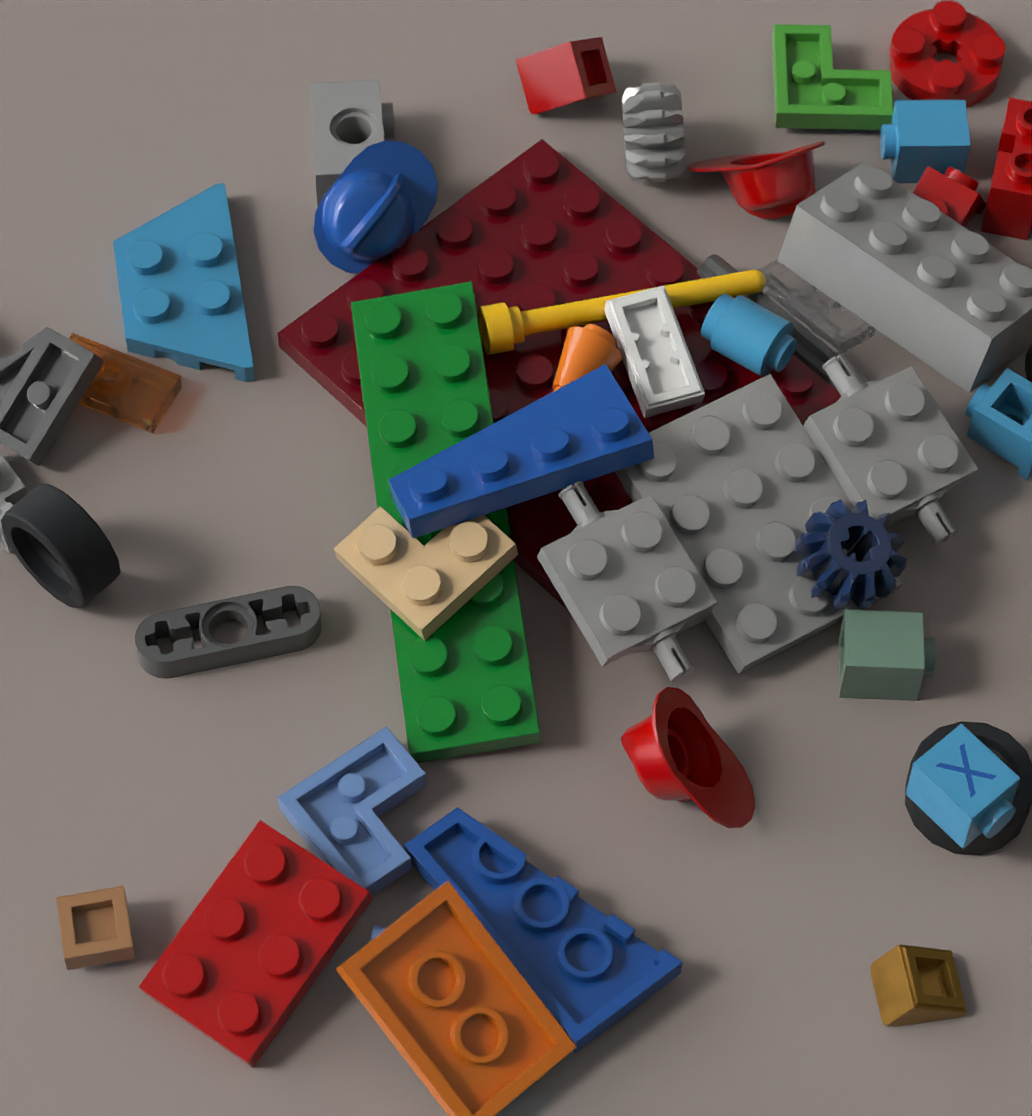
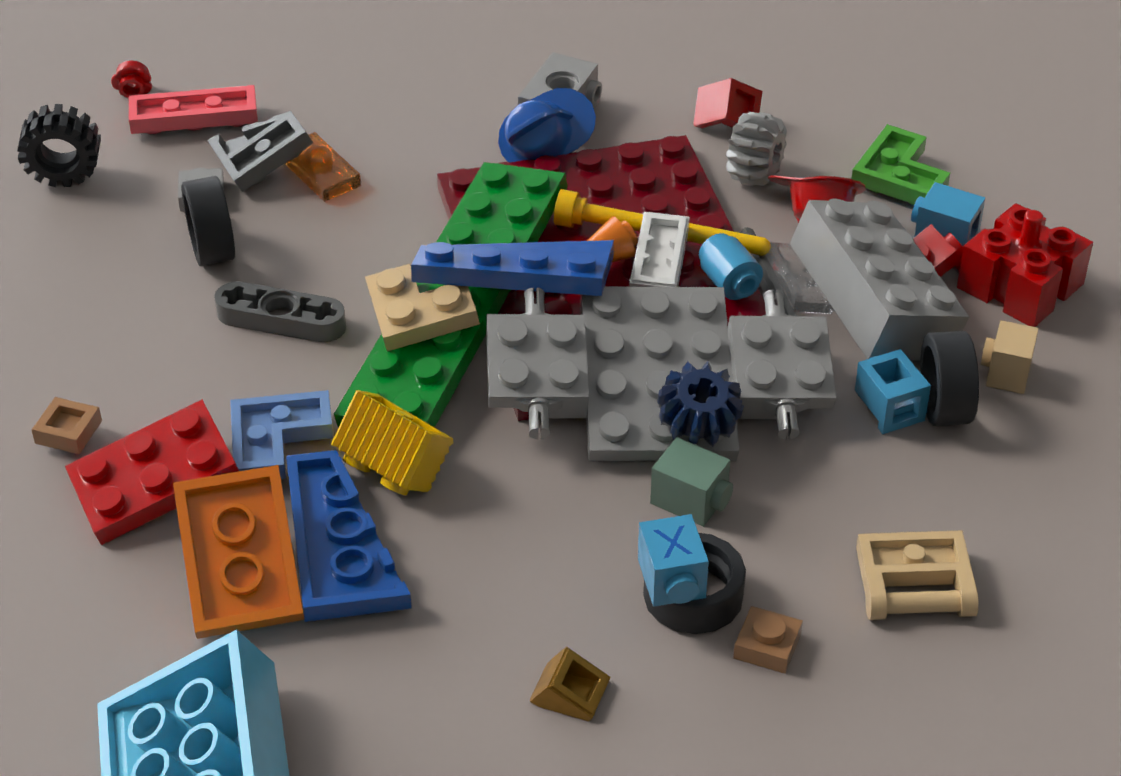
camera: 30 degrees right, 15 degrees down
dark azure wing [113,183,255,382] -> none
red piece [621,687,755,828] -> none
red plate [889,0,1006,108] -> none
none -> yellow brick [331,390,453,495]

